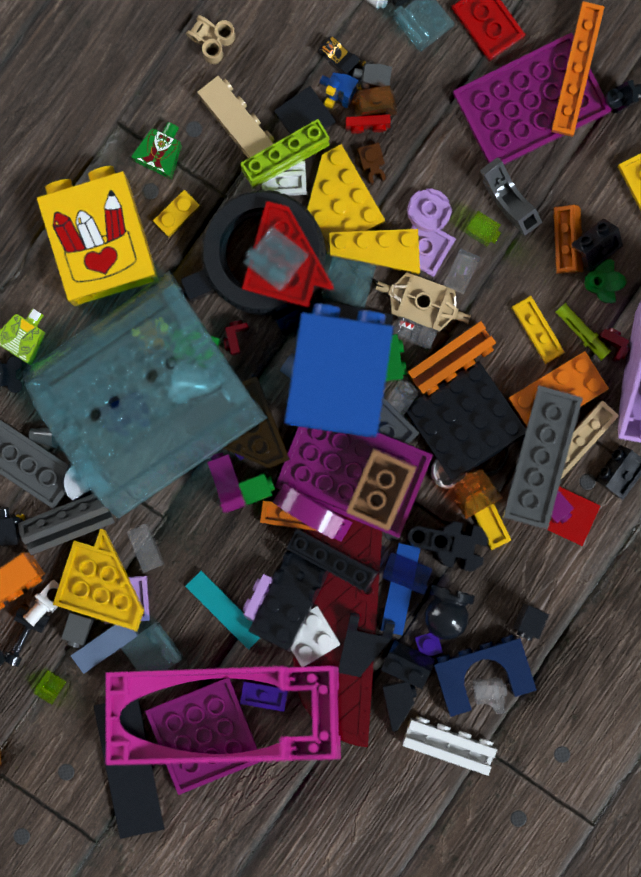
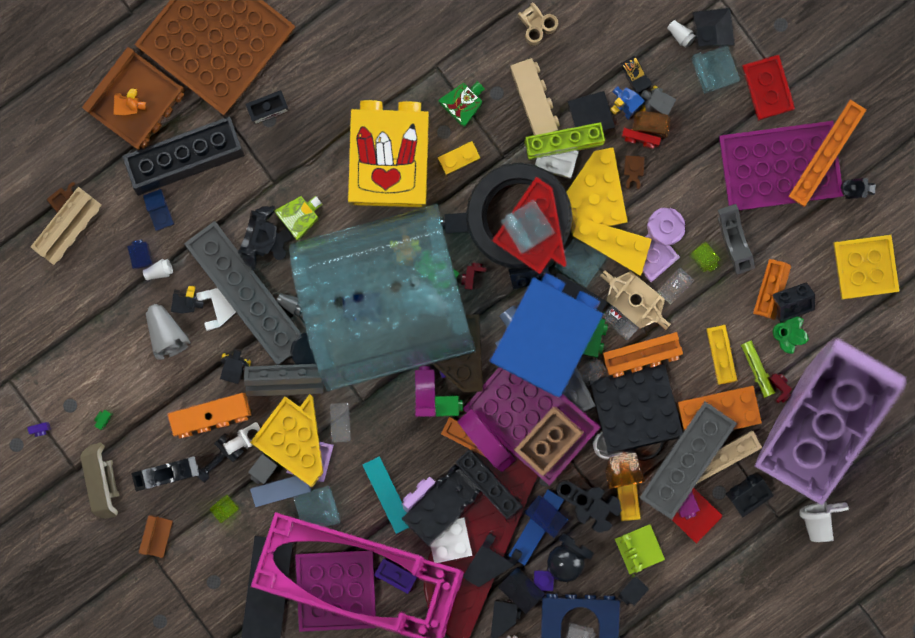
camera: 20 degrees right, 0 degrees up
none -> lime hinge [615,524,665,574]

